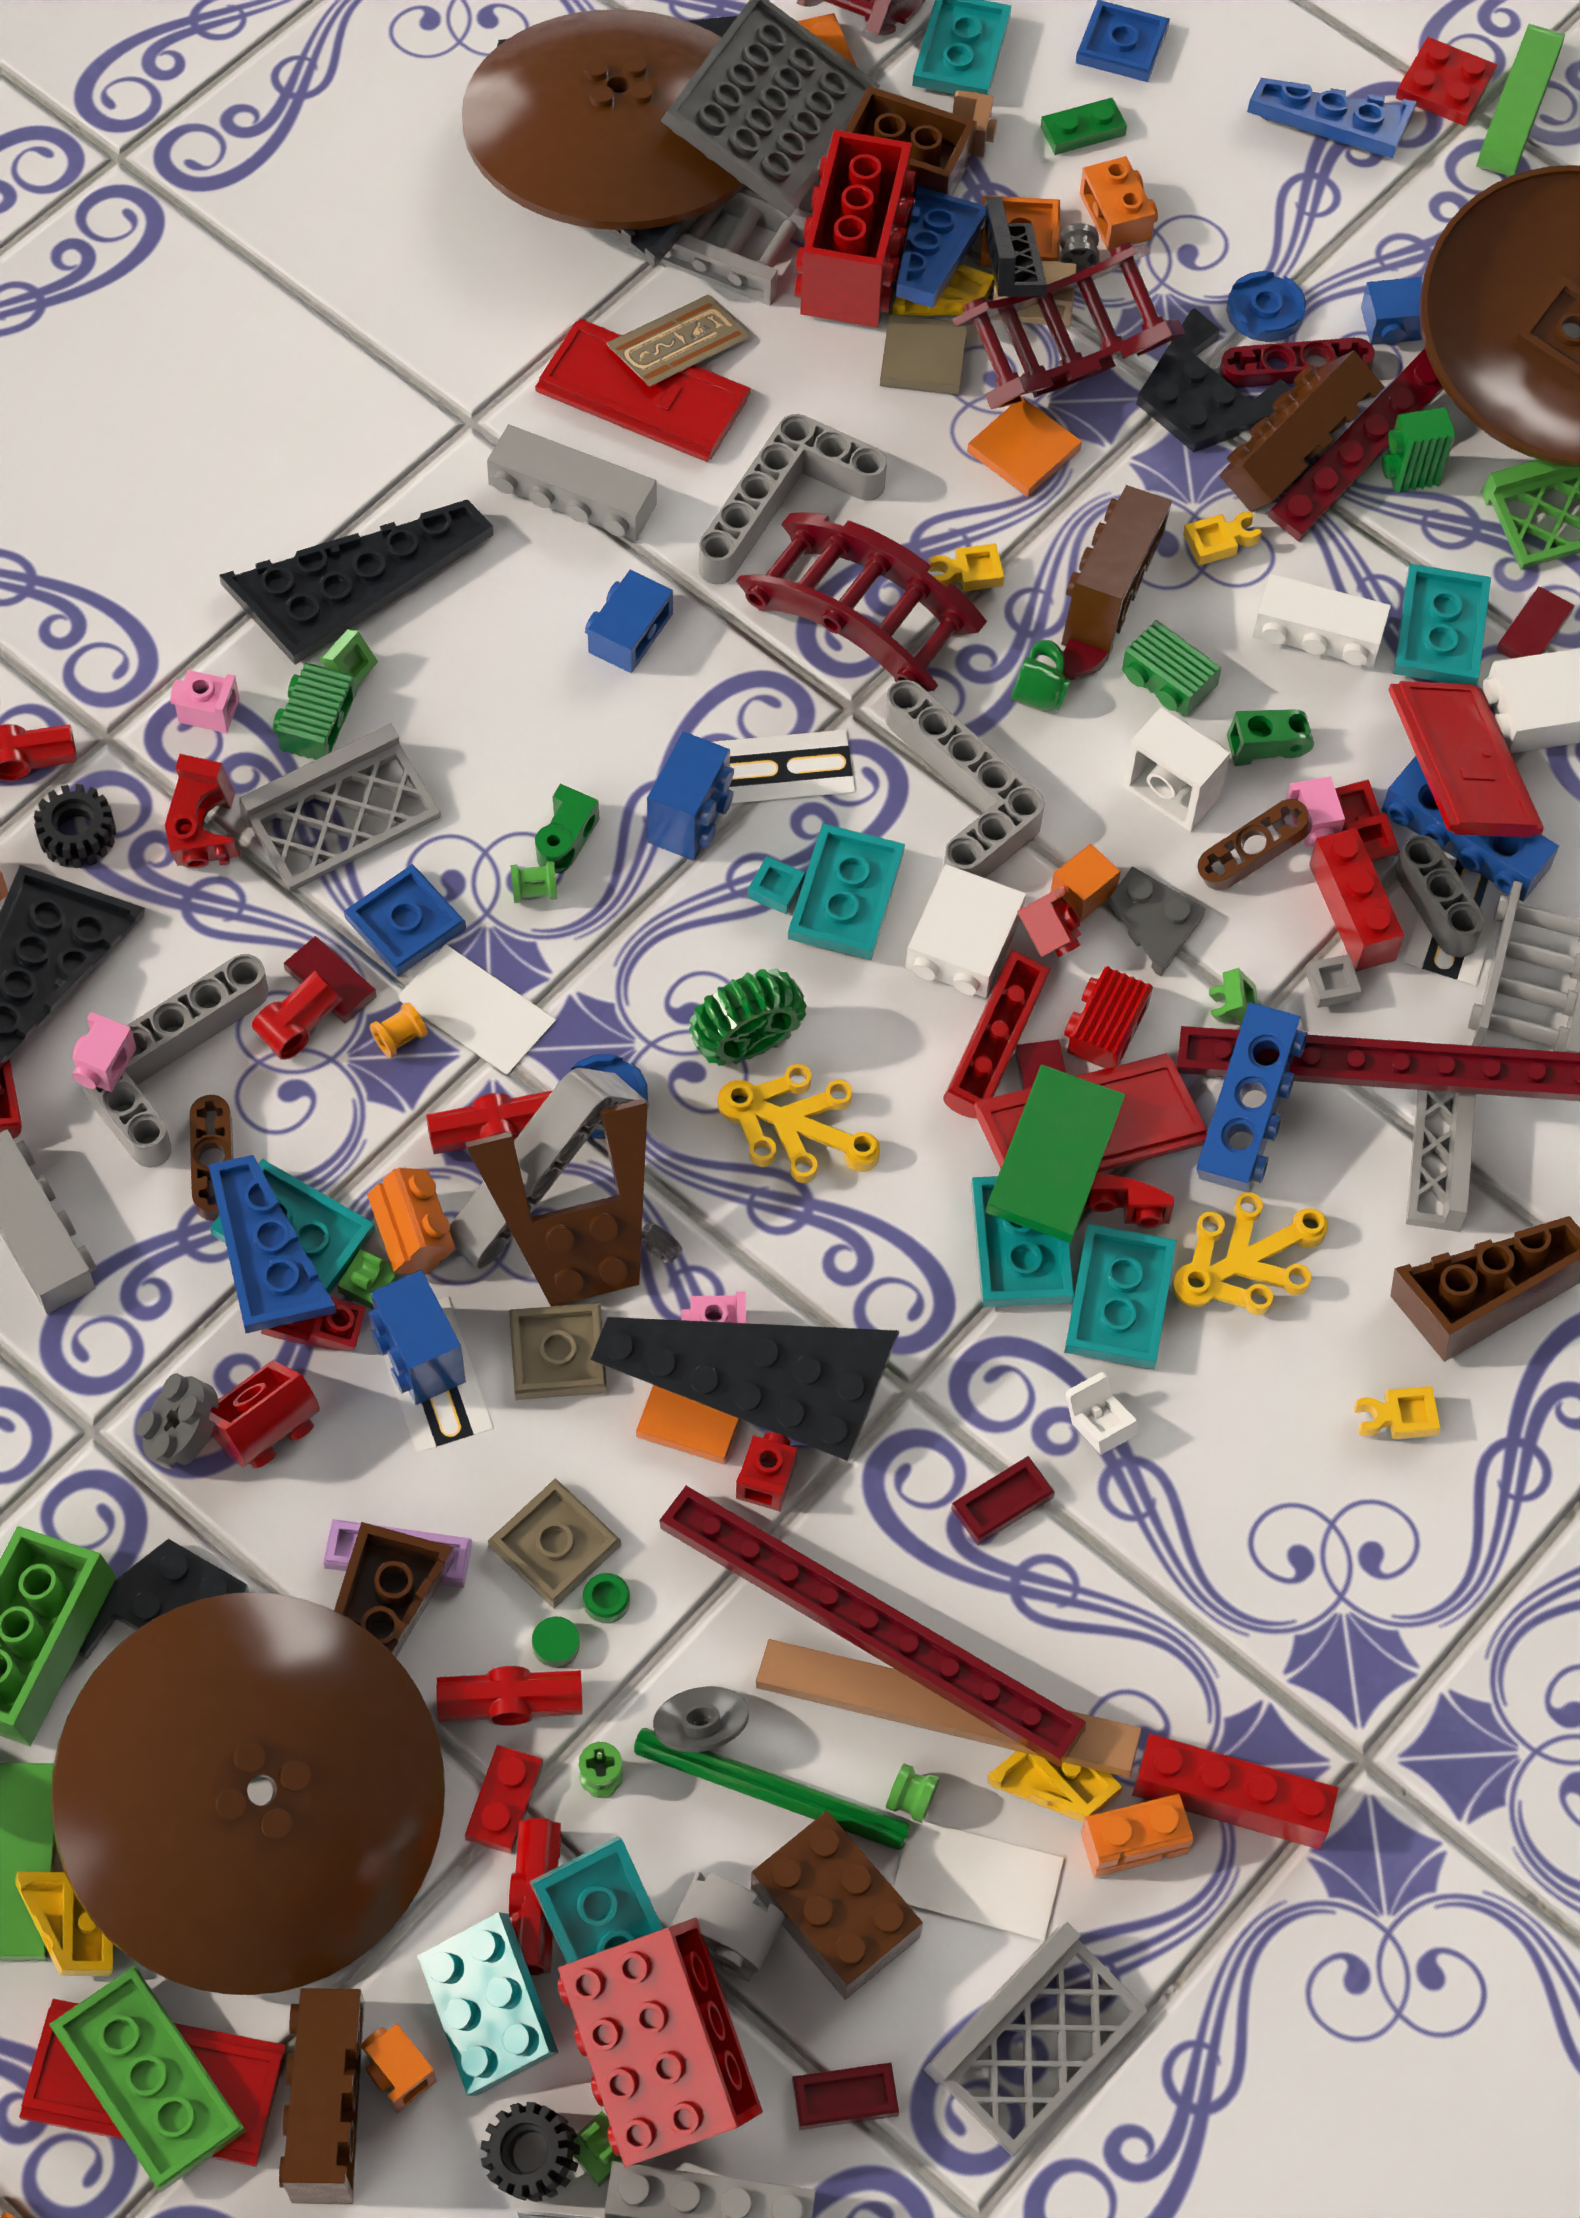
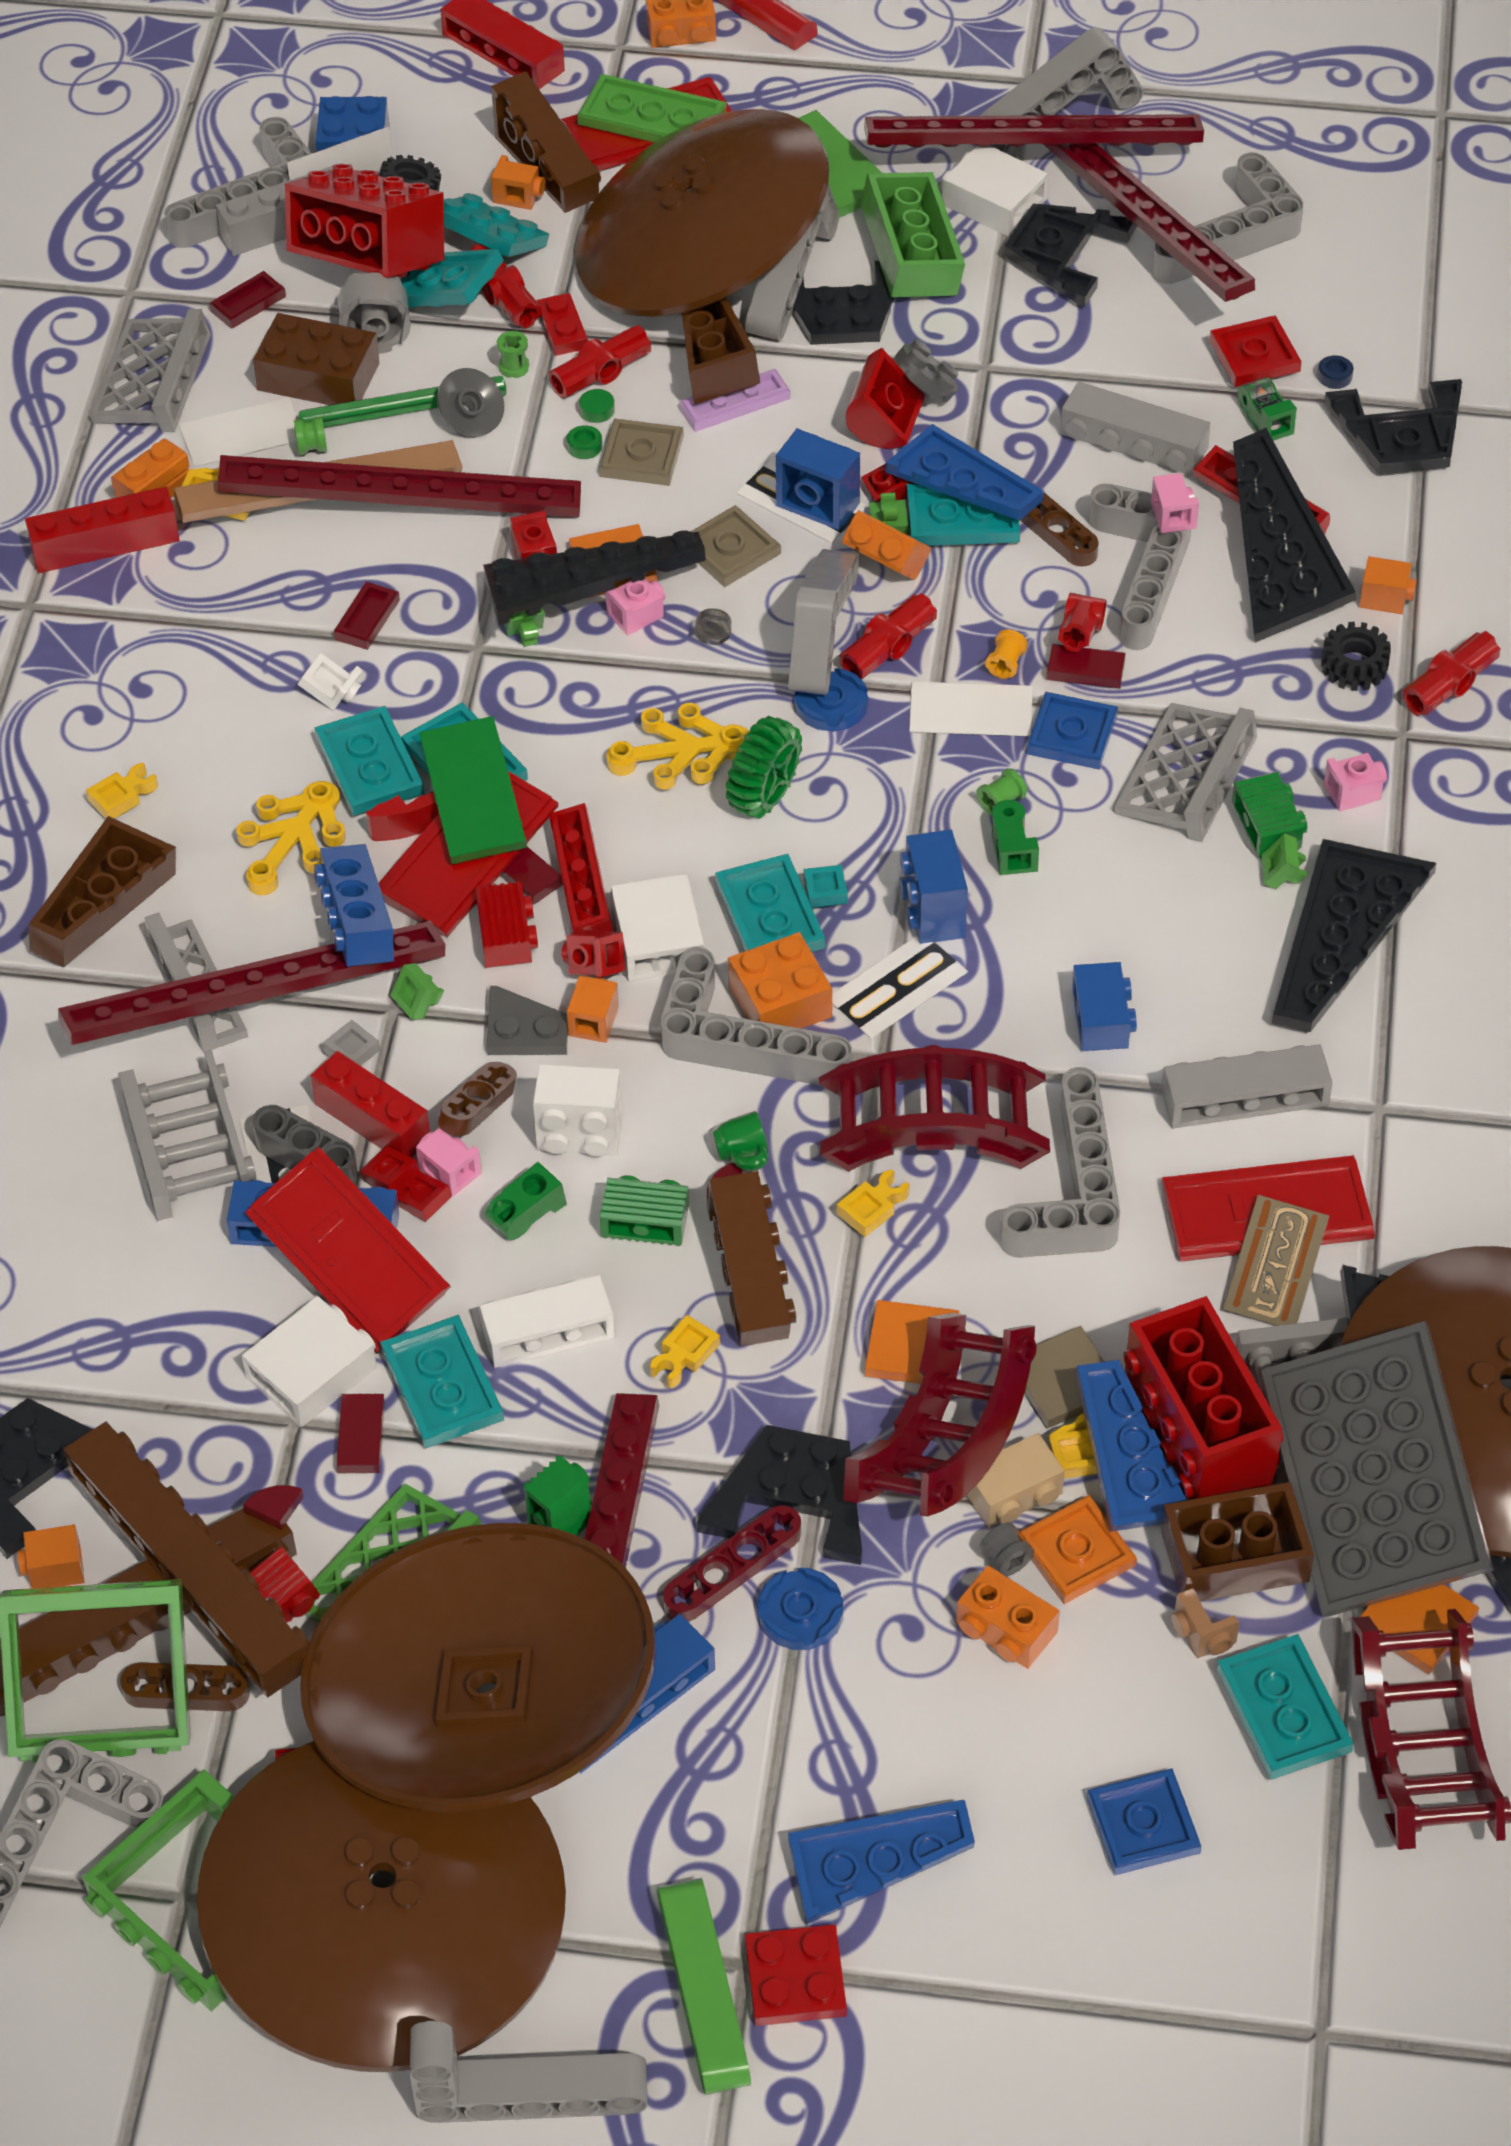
camera: 150 degrees right, 10 degrees down
red tile [164,754,241,868] -> none
reddish brown wing [465,1099,647,1306] -> none
black fence [985,197,1047,297] -> none
green plate [1040,97,1127,155] -> none
reddish brown wedge [1219,350,1385,511] -> none
none -> orange brick [728,932,832,1029]

